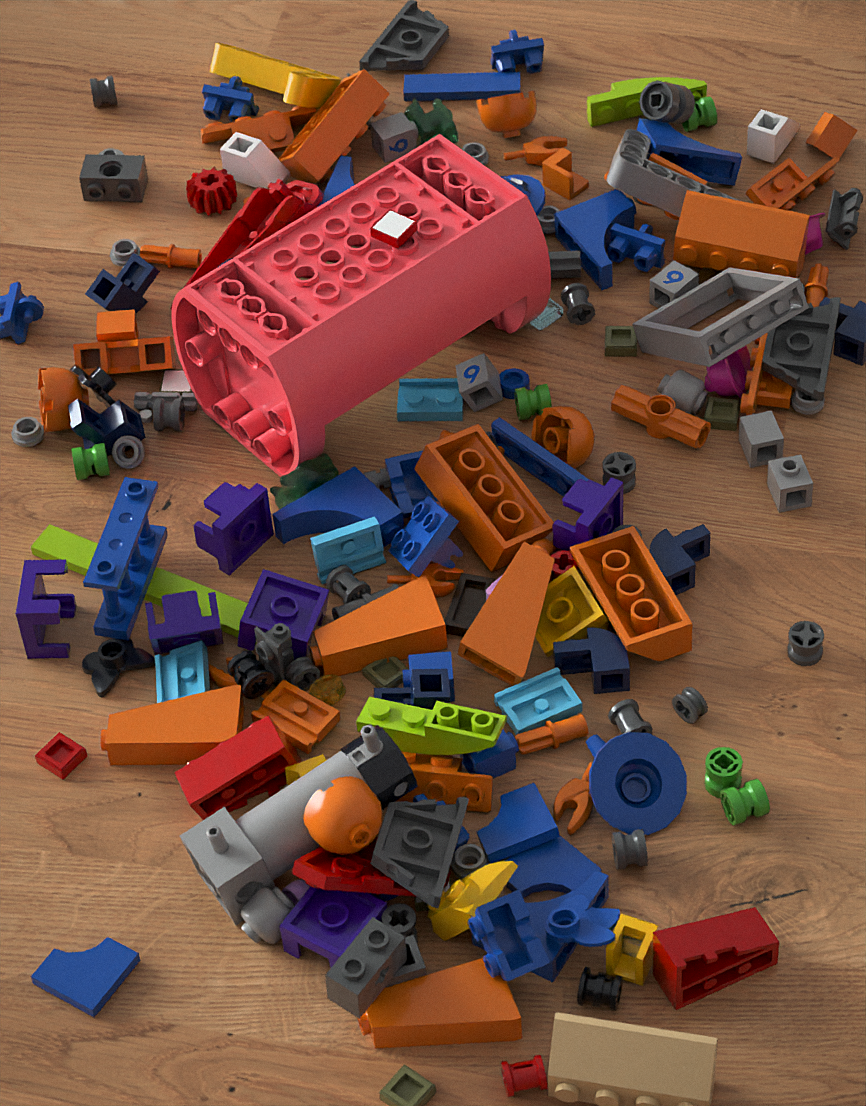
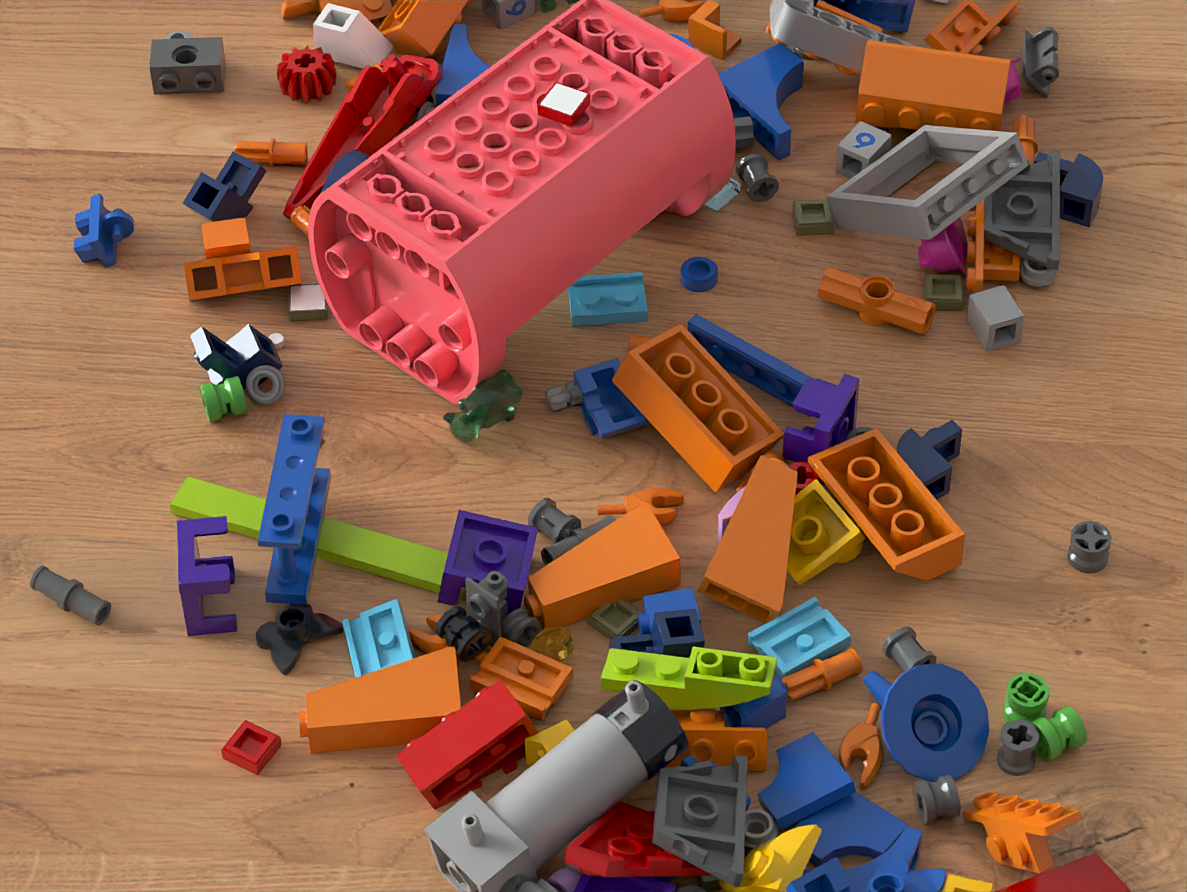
camera: 10 degrees left, 0 degrees up
light grey plate [11,417,45,447] -> none
orange cylinder [38,367,89,432] -> none
black animal [70,364,117,408] -> none
light grey plate [110,239,140,267] -> none
light grey axle [134,392,198,411] -> none
dark purple panel [145,590,224,655] -> none
dark grey wheel [153,398,185,431] -> none
dark purple panel [193,482,274,576] -> none
blue arch [272,466,404,547] -> none
orange cylinder [303,776,383,855] -> none
medium azure plate [310,516,386,584] -> none
blue plate [388,495,463,578] -> none
dark brown tile [444,573,495,637] -> none
light grey brick [456,353,503,412] -> none
bright green wheel [514,384,552,420] -> none
orange cylinder [531,406,595,469] -> none
dark blue brick [553,627,630,694] -> none
dark grey wheel [602,452,636,494] -> none
blue hips [608,223,665,272] -> none
light grey head [657,370,708,416] -> none
dark grey bush [672,687,708,724] -> none
light grey brick [767,455,813,513] -> none
none -> orange bracket [962,791,1082,874]
none -> dark grey bush [997,719,1039,776]

